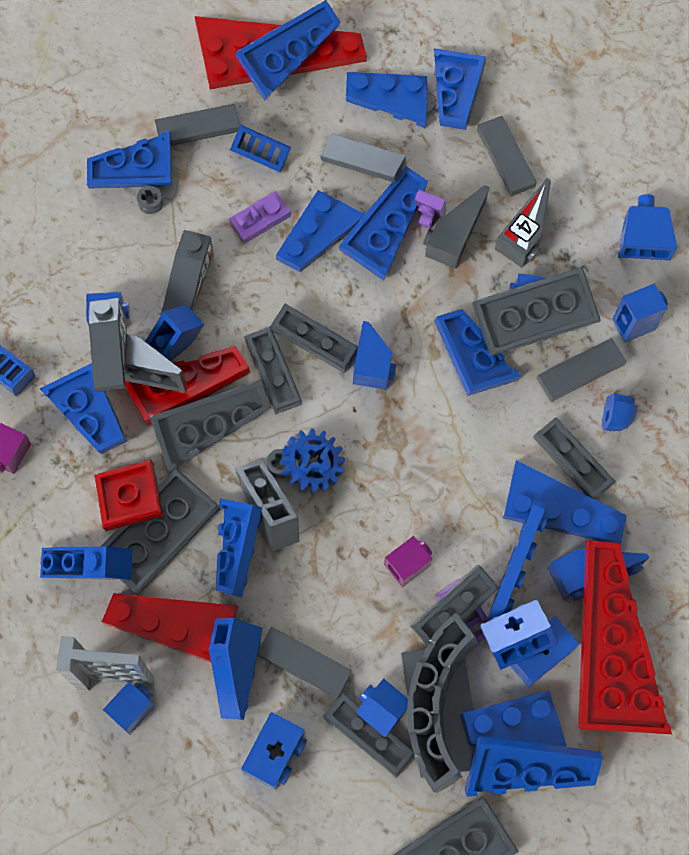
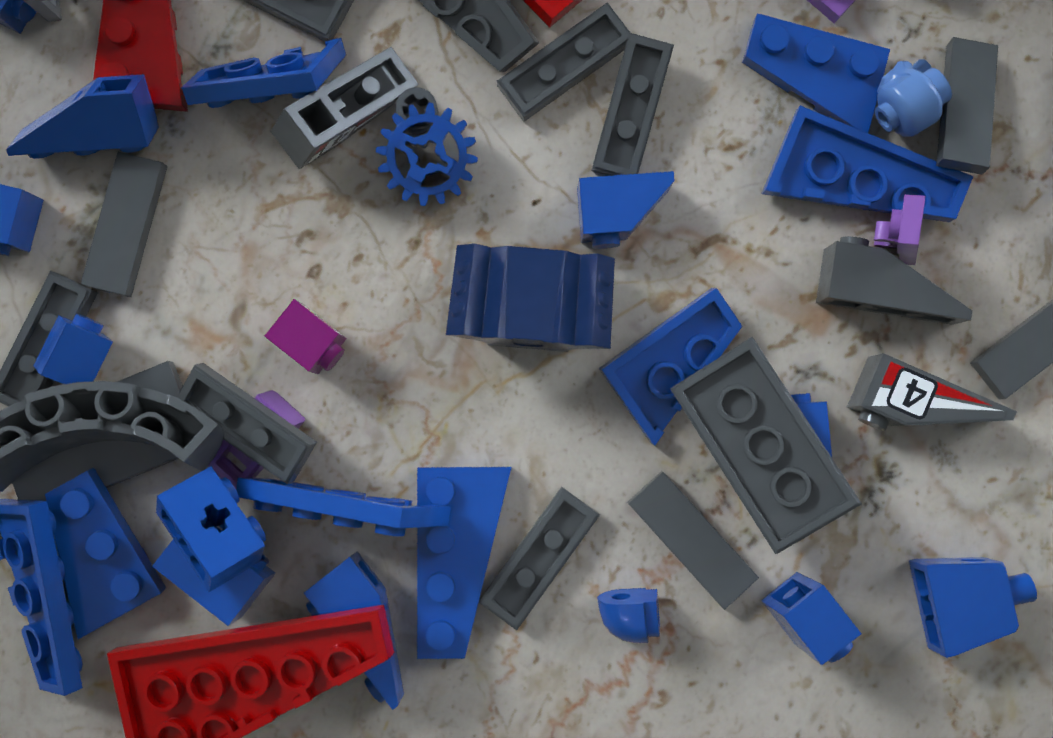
camera: 80 degrees right, 15 degrees up
none -> dark blue slope [446,243,615,352]
none -> medium blue head [875,59,952,137]

